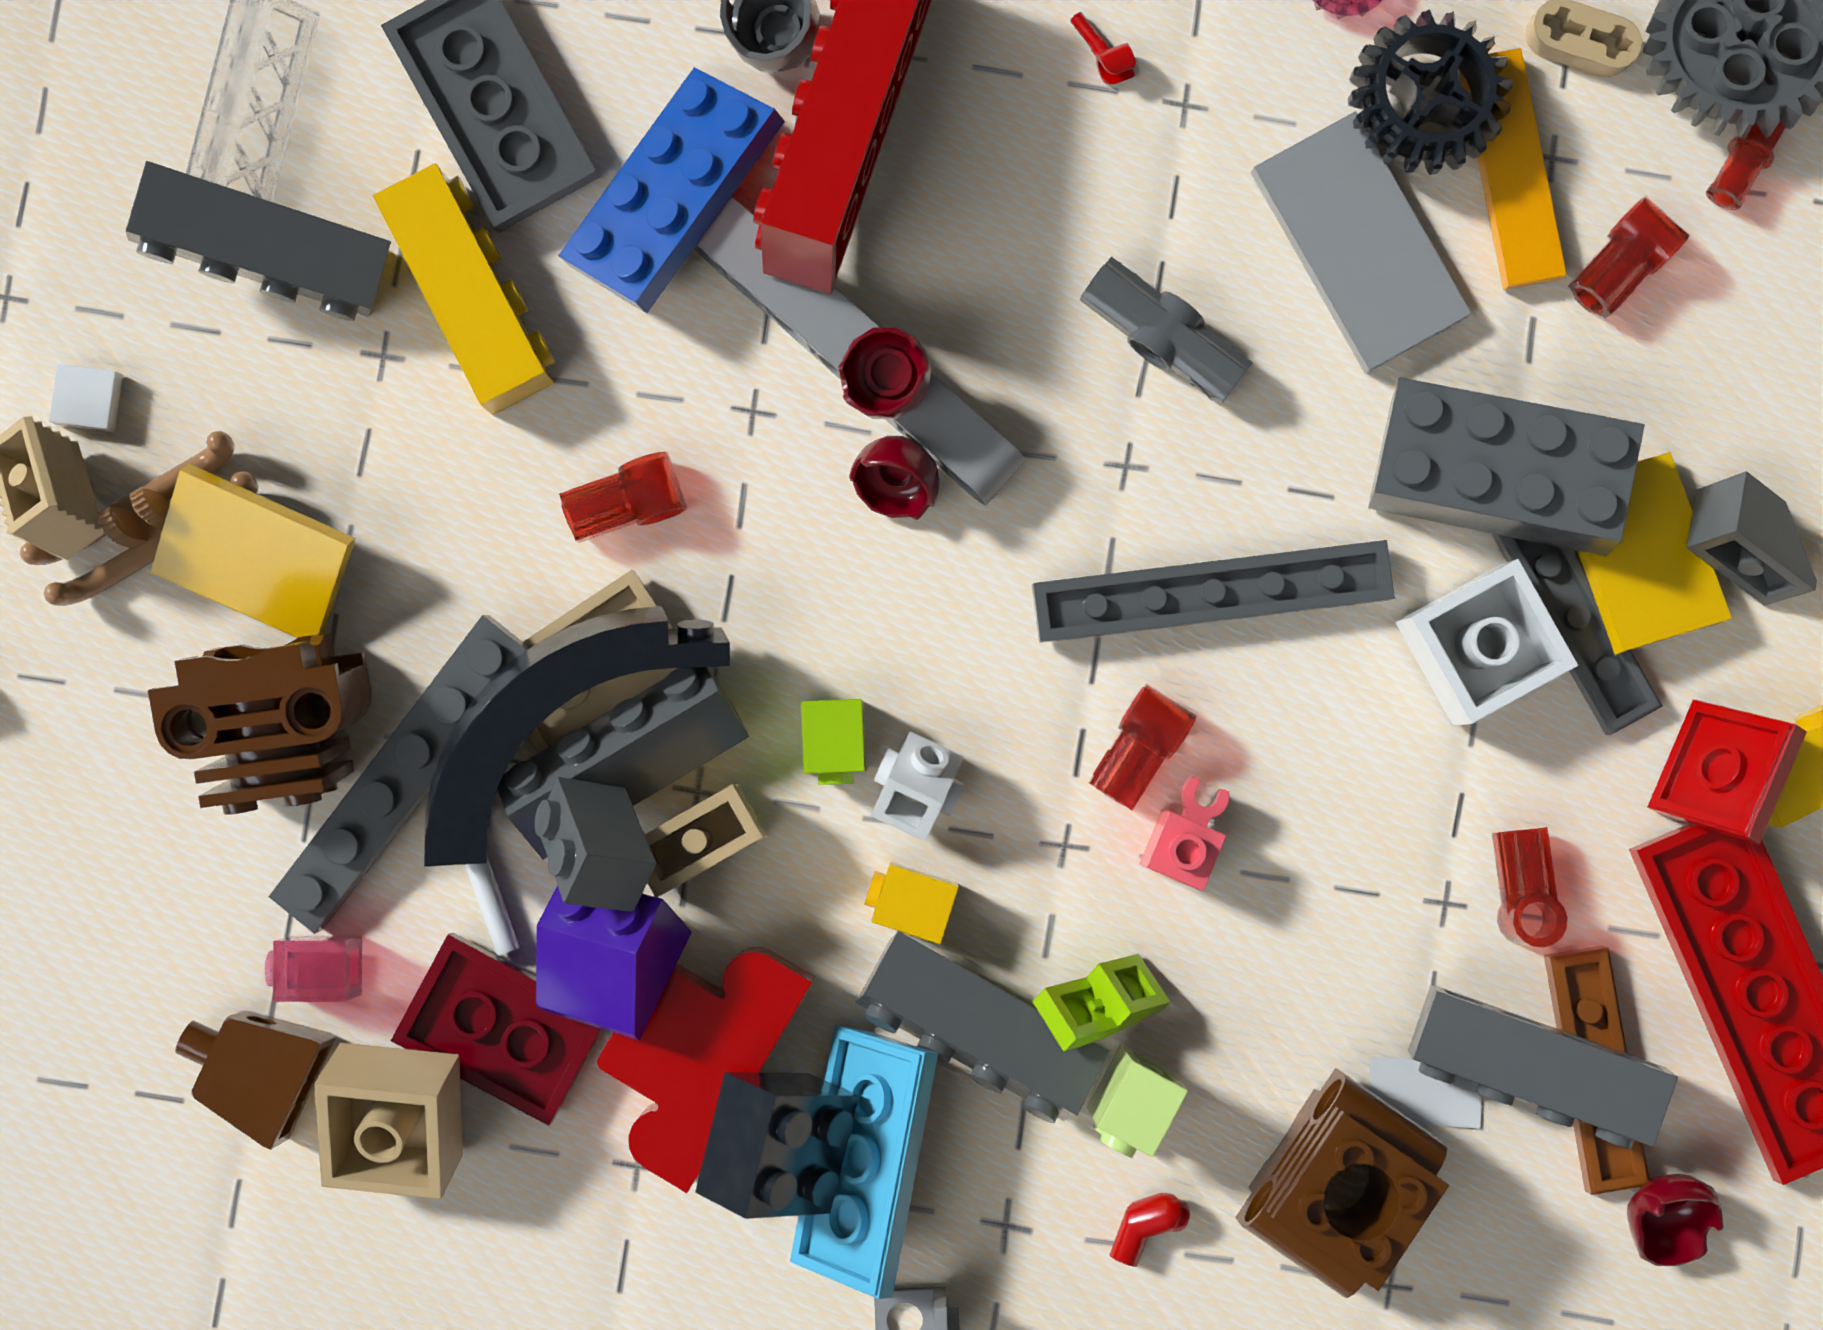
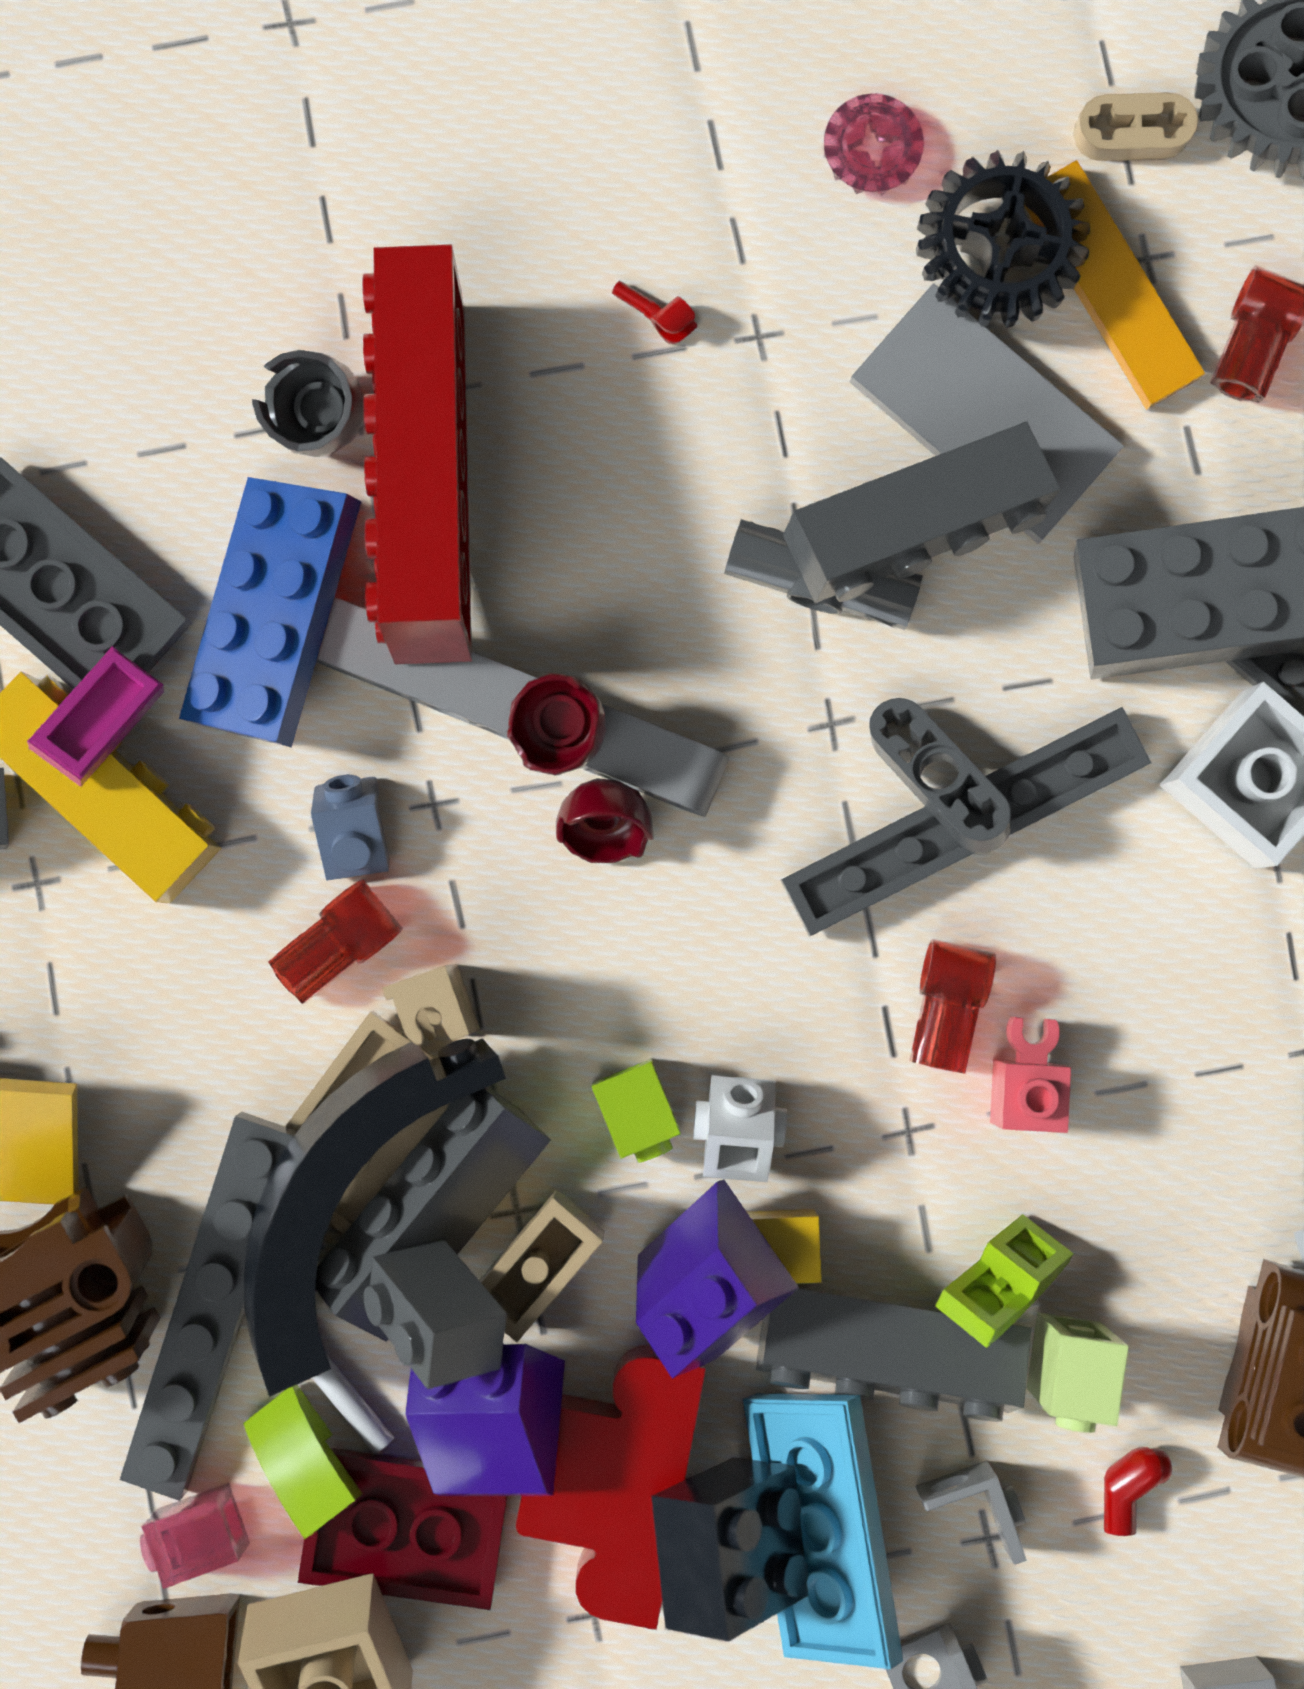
camera: 20 degrees left, 0 degrees up
none -> dark pink tile [27,647,164,787]
none -> lime slope [243,1384,363,1539]
none -> sand blue bracket [311,774,390,881]
none -> tan hinge [382,964,480,1045]
none -> dark purple slope [636,1179,799,1379]
none -> dark grey brick [783,421,1061,603]
none -> dark grey beam [869,698,1011,853]
none -> light grey bracket [915,1461,1027,1565]

